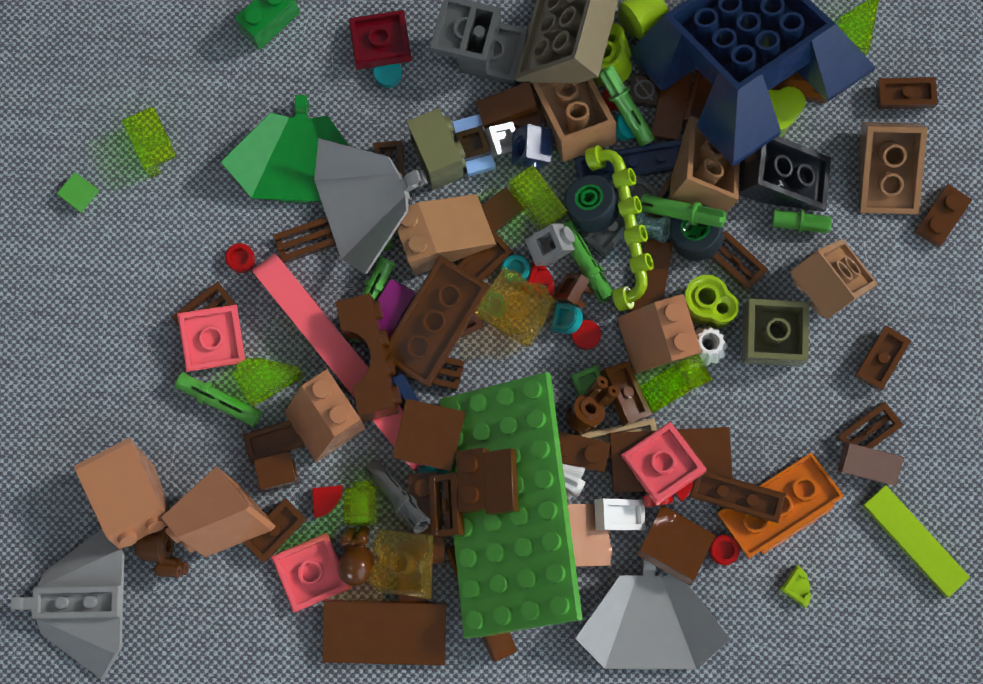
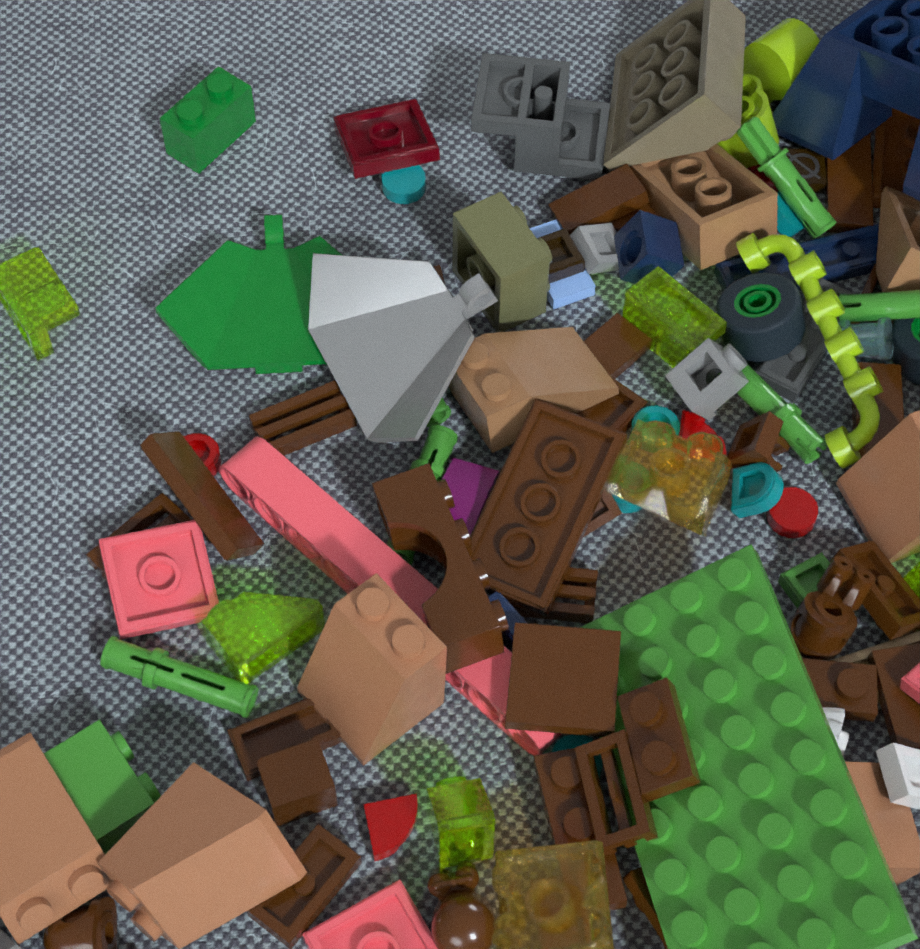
camera: 10 degrees left, 20 degrees down
dark grey pin [364,460,430,534] -> none
reddish brown tile [483,448,519,515] -> none
none -> bright green brick [44,719,161,854]
none -> reddish brown tile [140,431,264,561]

